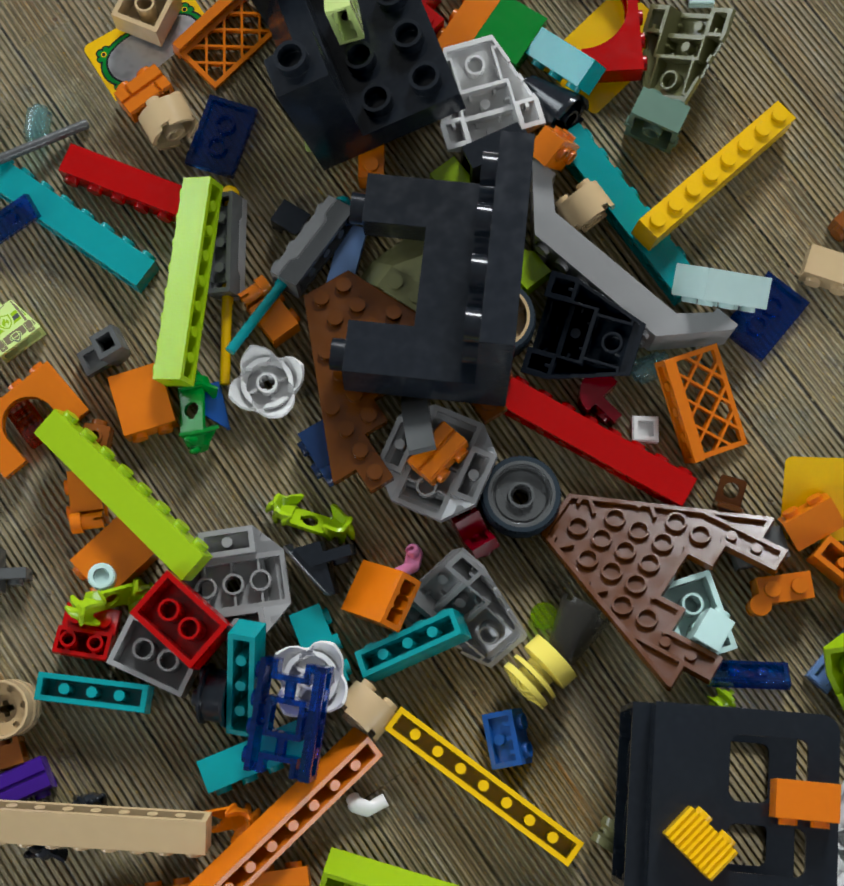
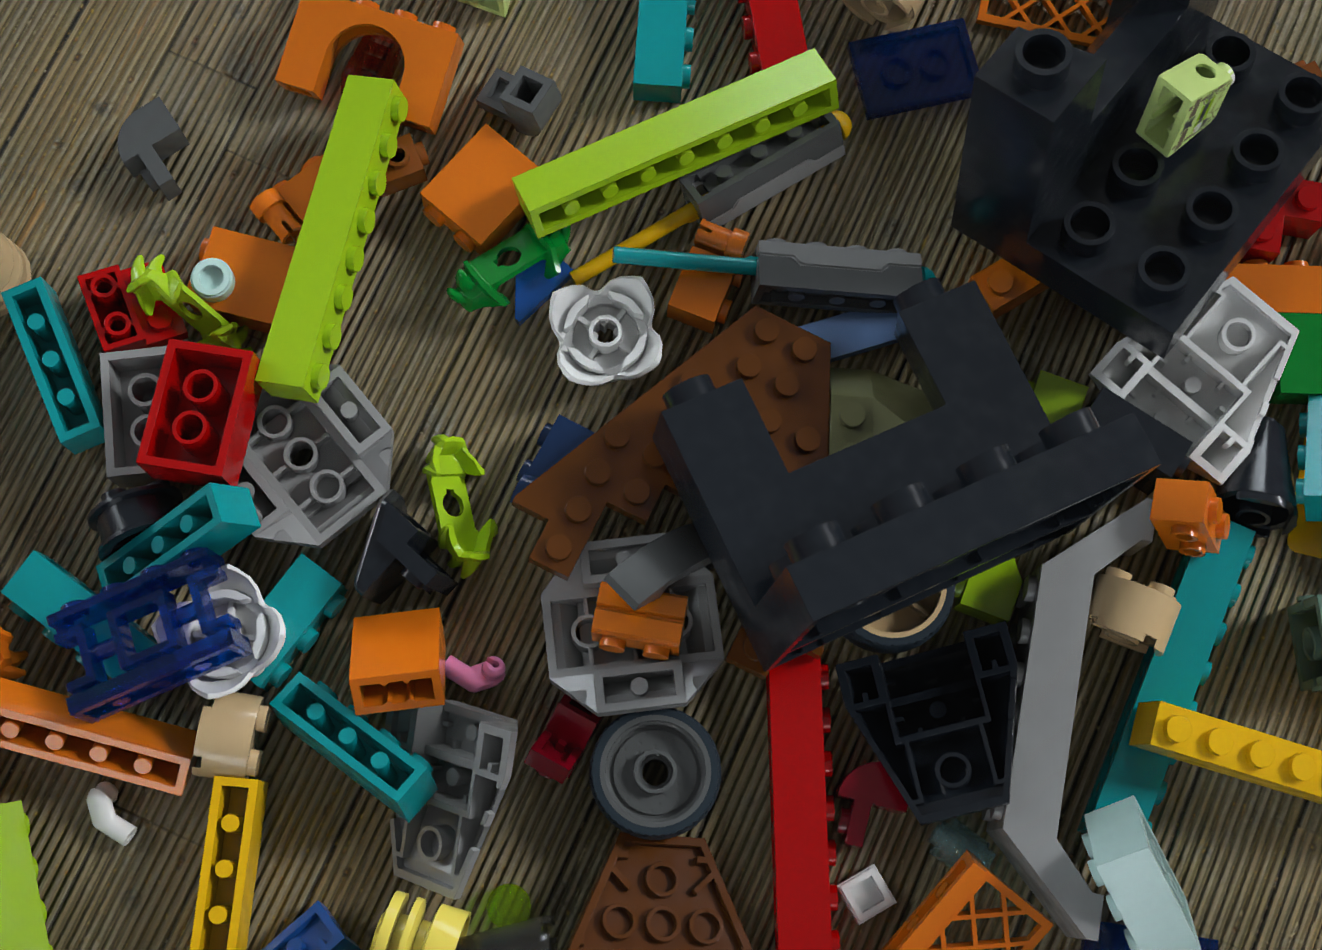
camera: 55 degrees right, 0 degrees up
black panel [270,199,311,236] -> none

